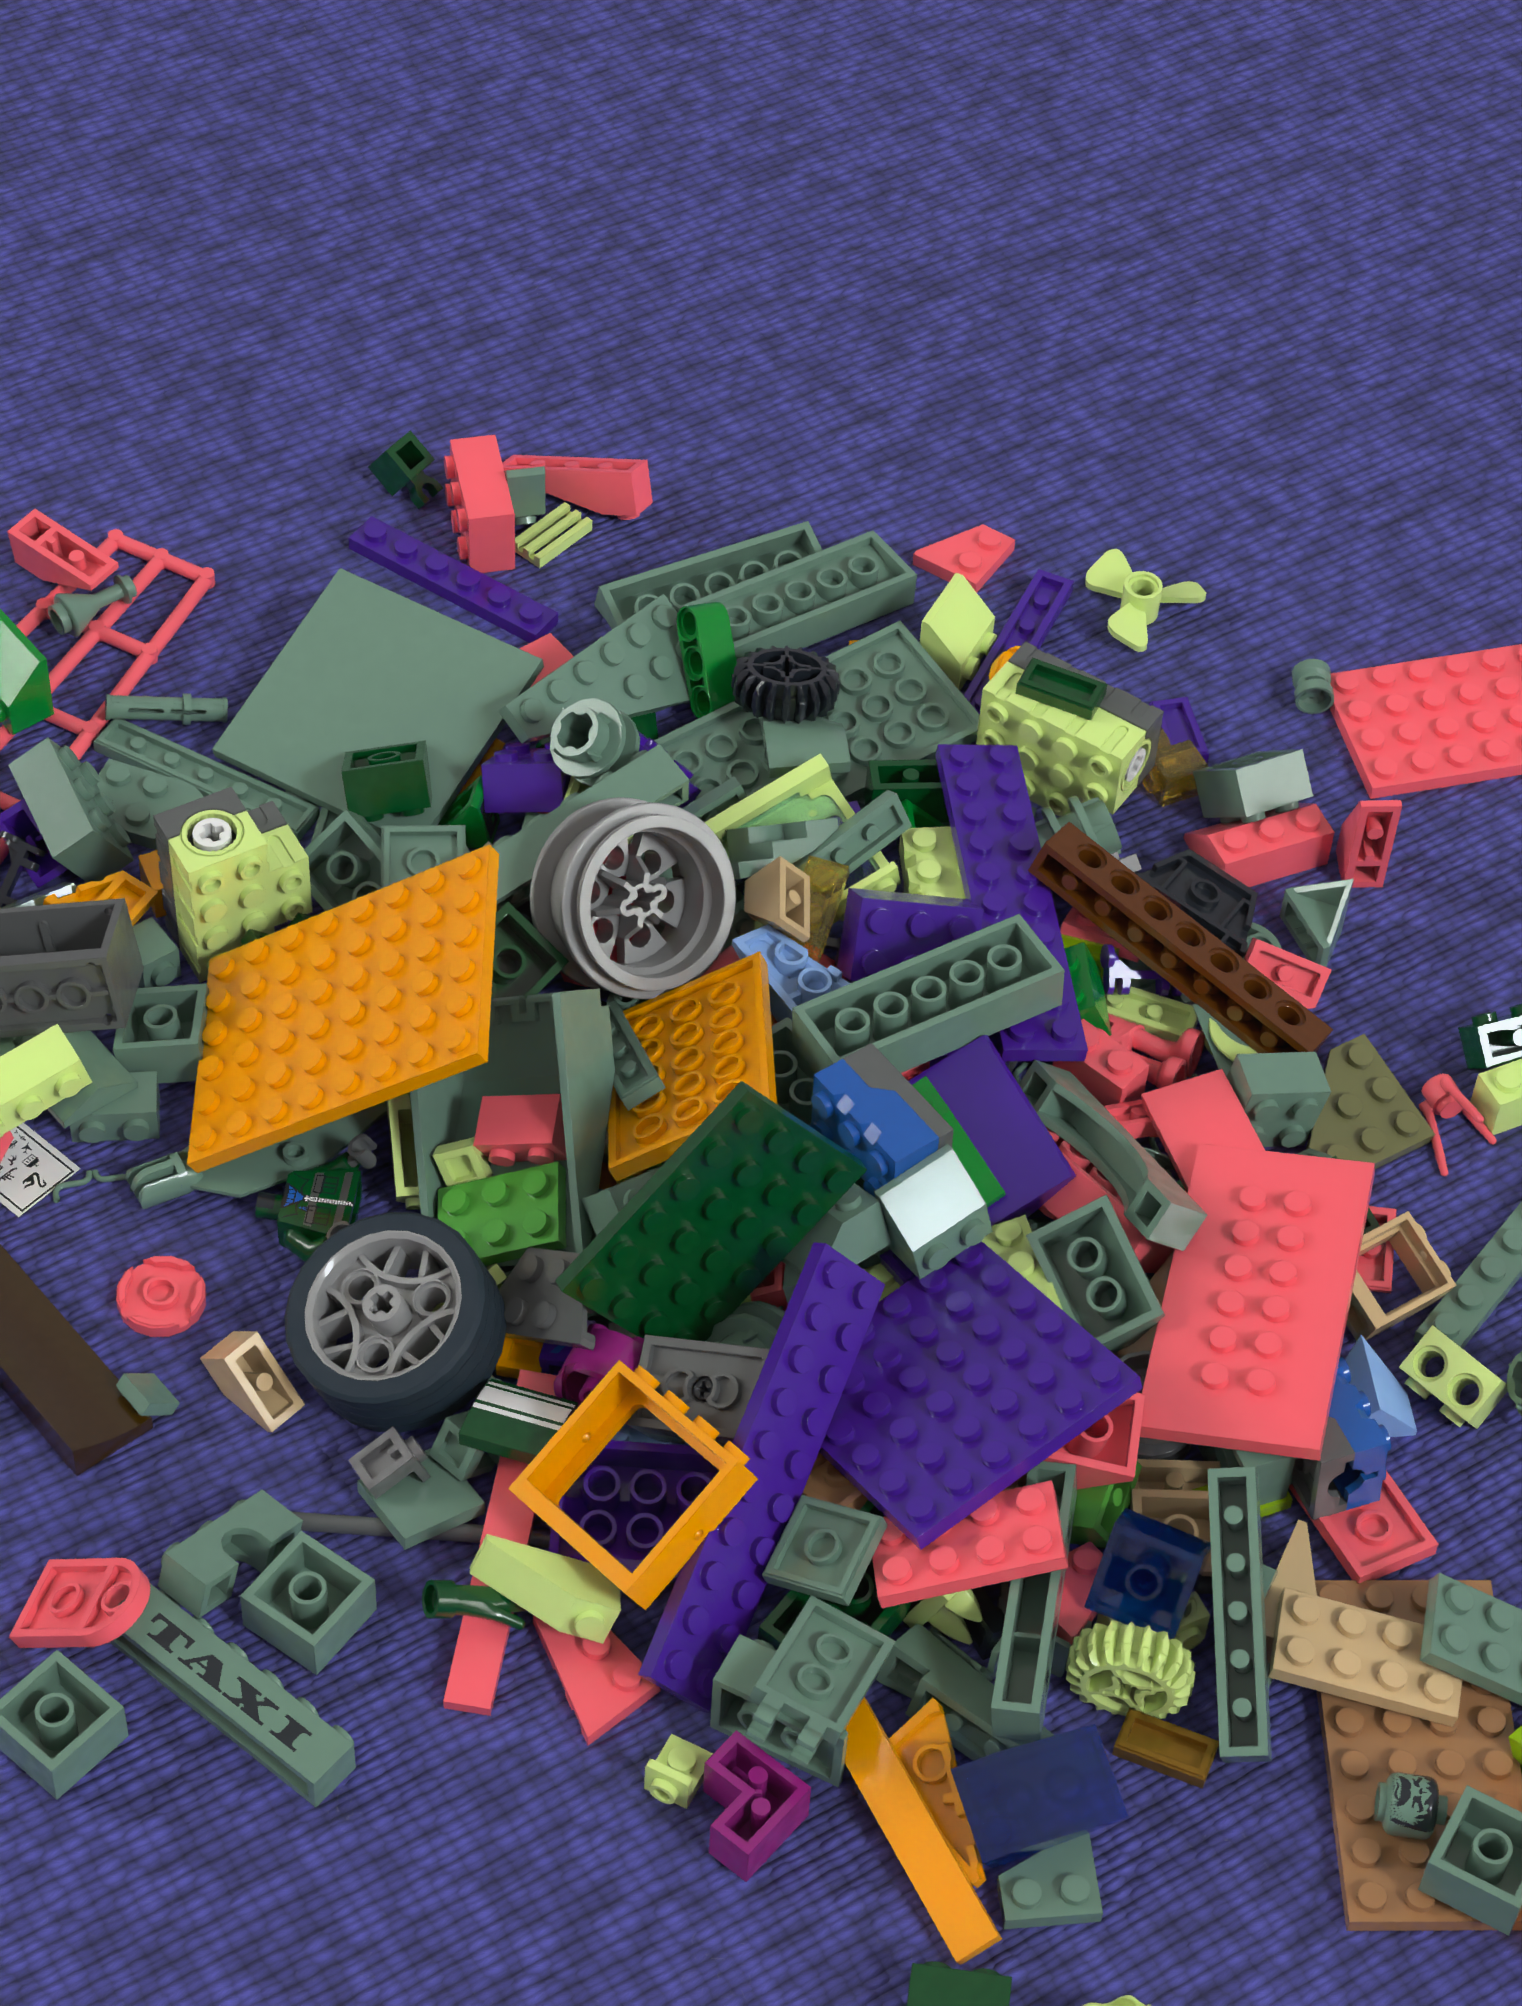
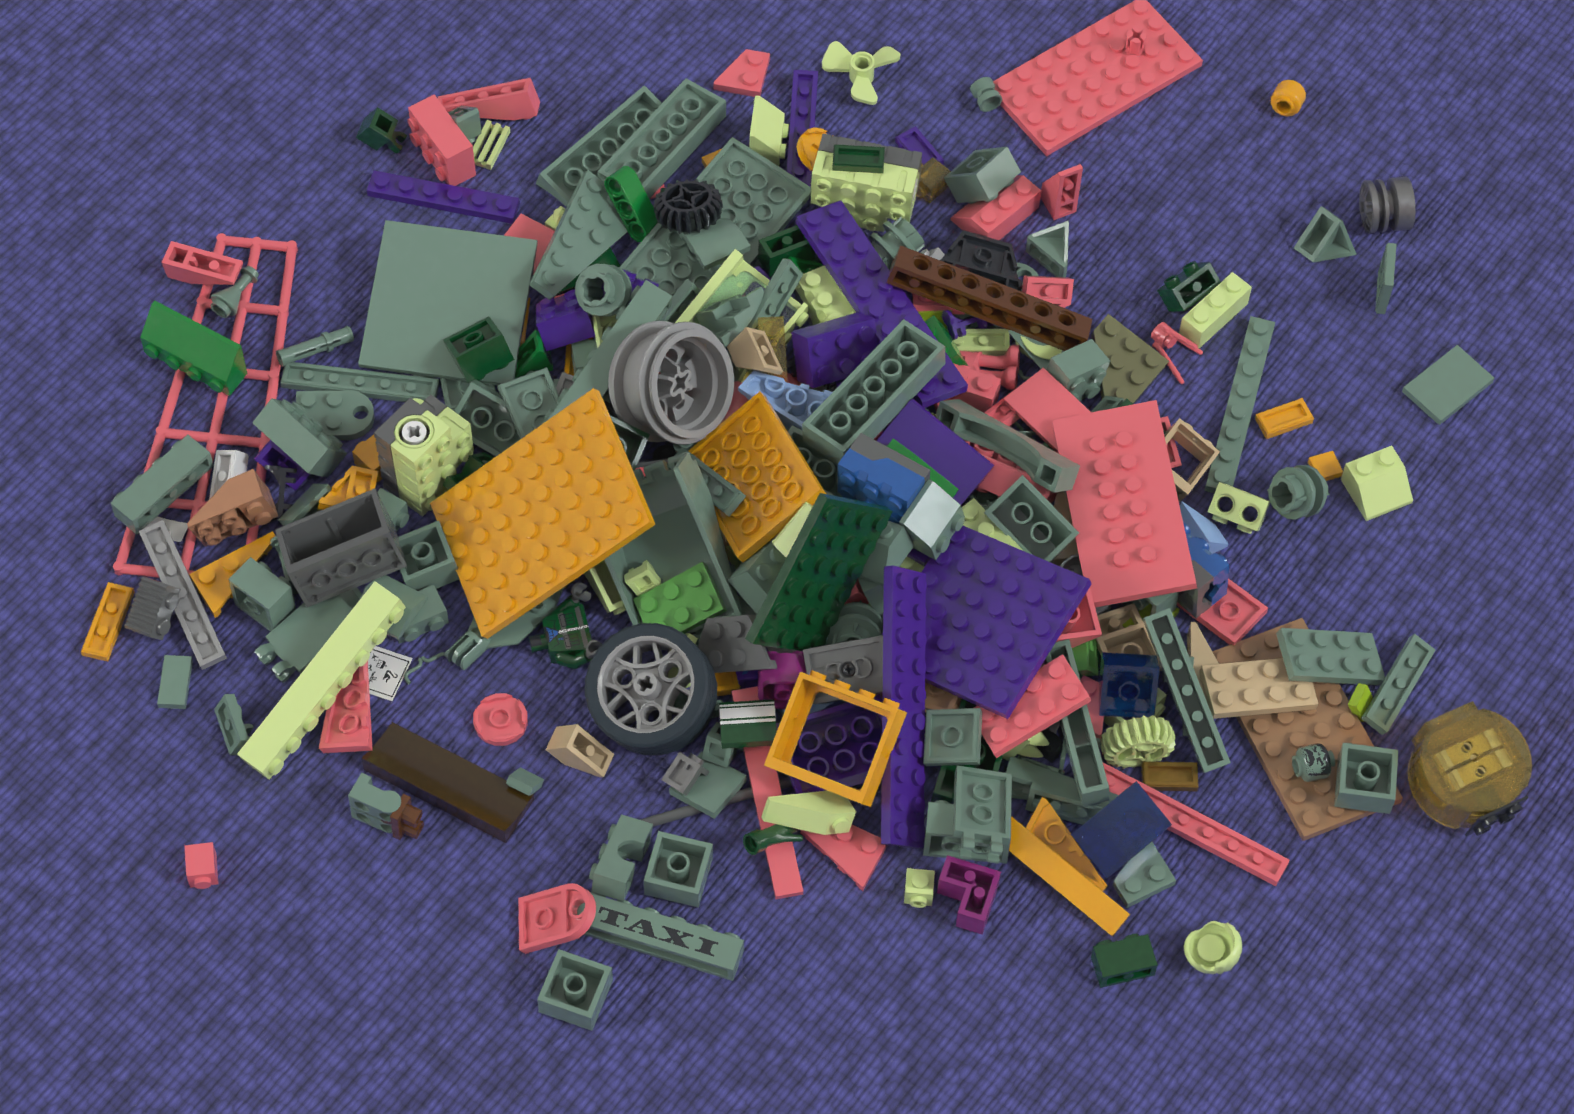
camera: 20 degrees left, 10 degrees up
coral brick [473,1094,567,1167] -> none
none -> coral plate [1102,762,1290,886]

